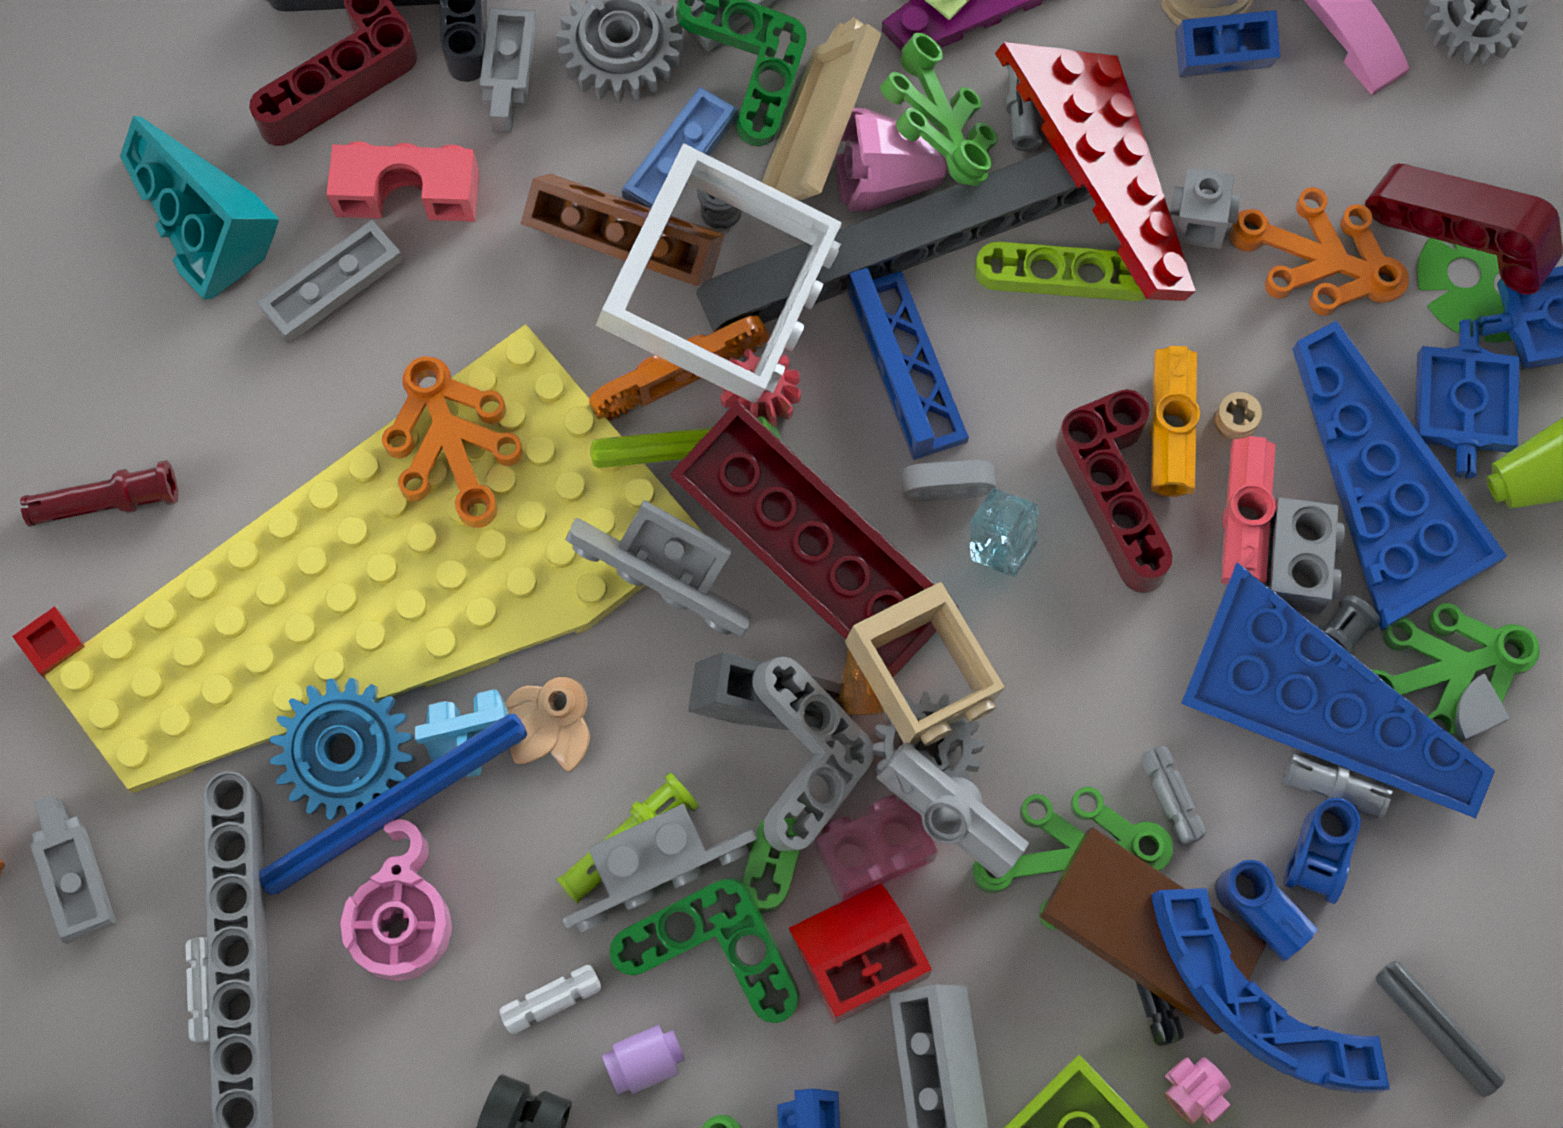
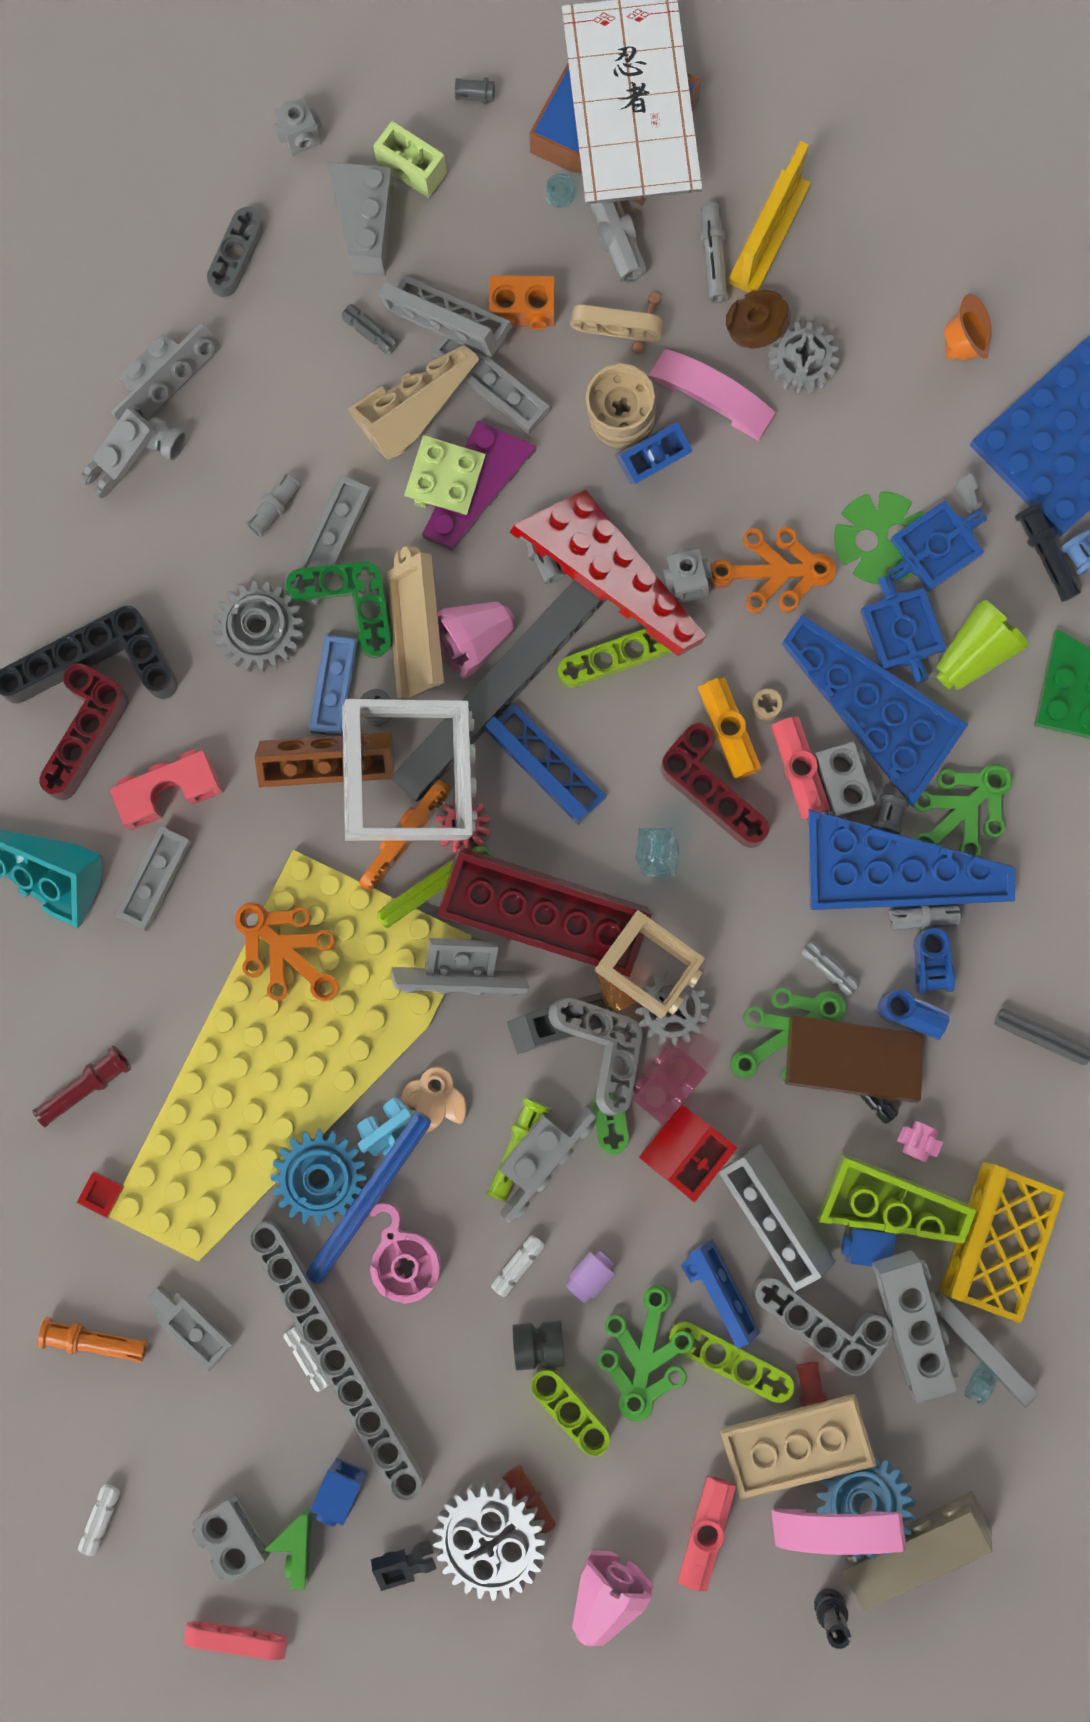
camera: 20 degrees left, 10 degrees up
light grey hinge [479,8,537,132] -> none
green beam [609,878,800,1023] -> none
light grey piece [876,742,1029,878] -> none
bright green plant [880,33,998,186] -> none
light grey beam [901,460,996,501] -> none
blue tile [1151,888,1390,1093] -> none
dark red beam [1365,163,1563,295] -> none
light grey tile [1454,673,1510,743] -> none

